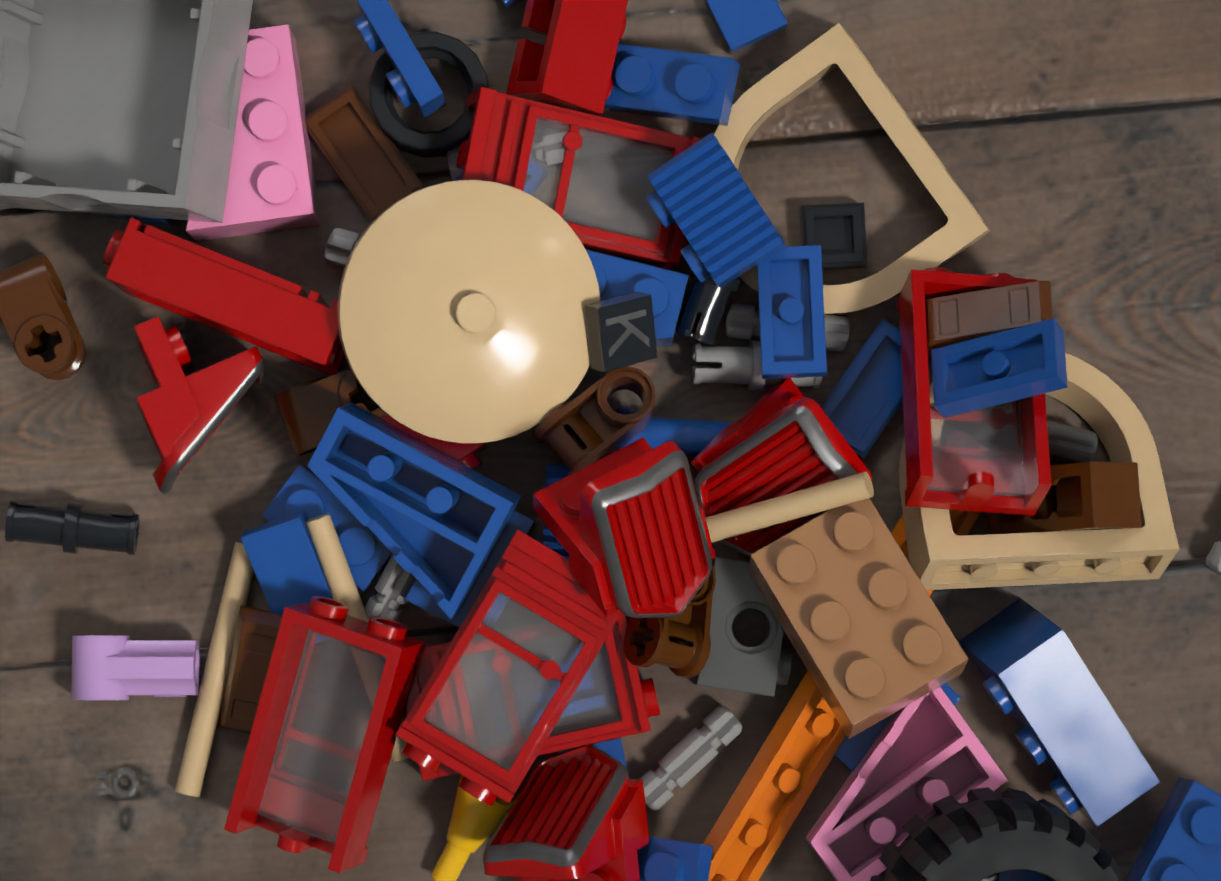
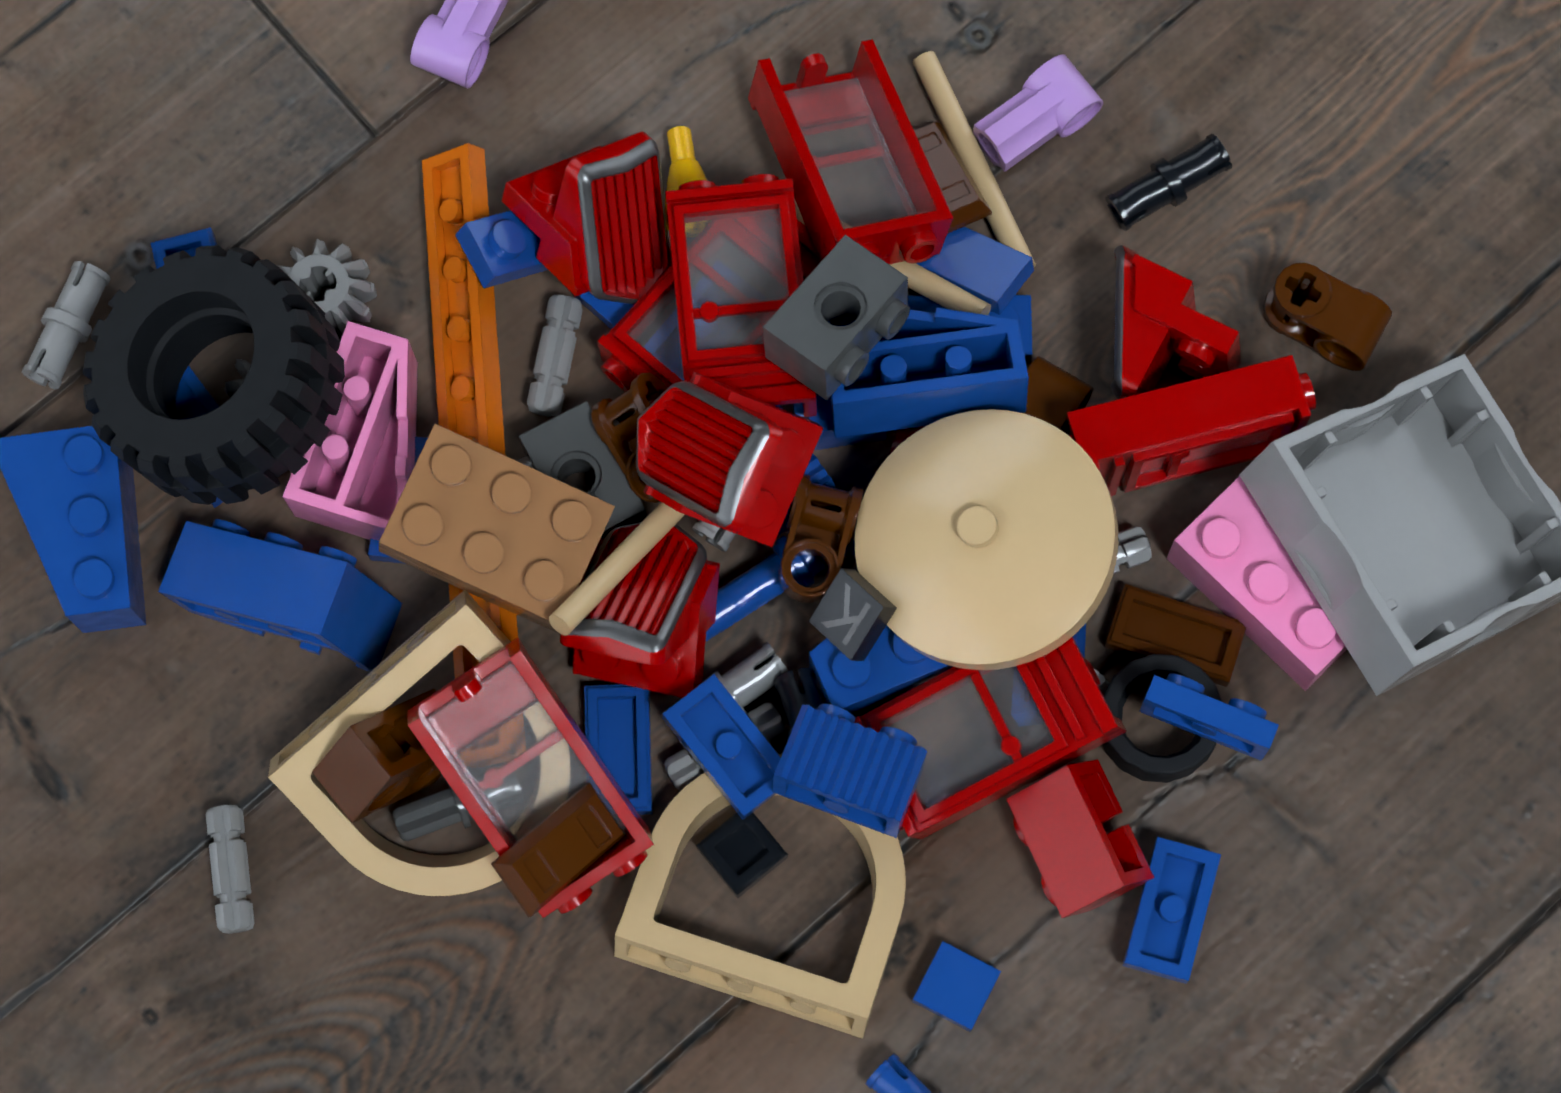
camera: 150 degrees right, 10 degrees down
blue plate [605,44,740,126] -> none
blue plate [931,318,1068,418] -> none
none -> dark grey brick [763,235,910,400]

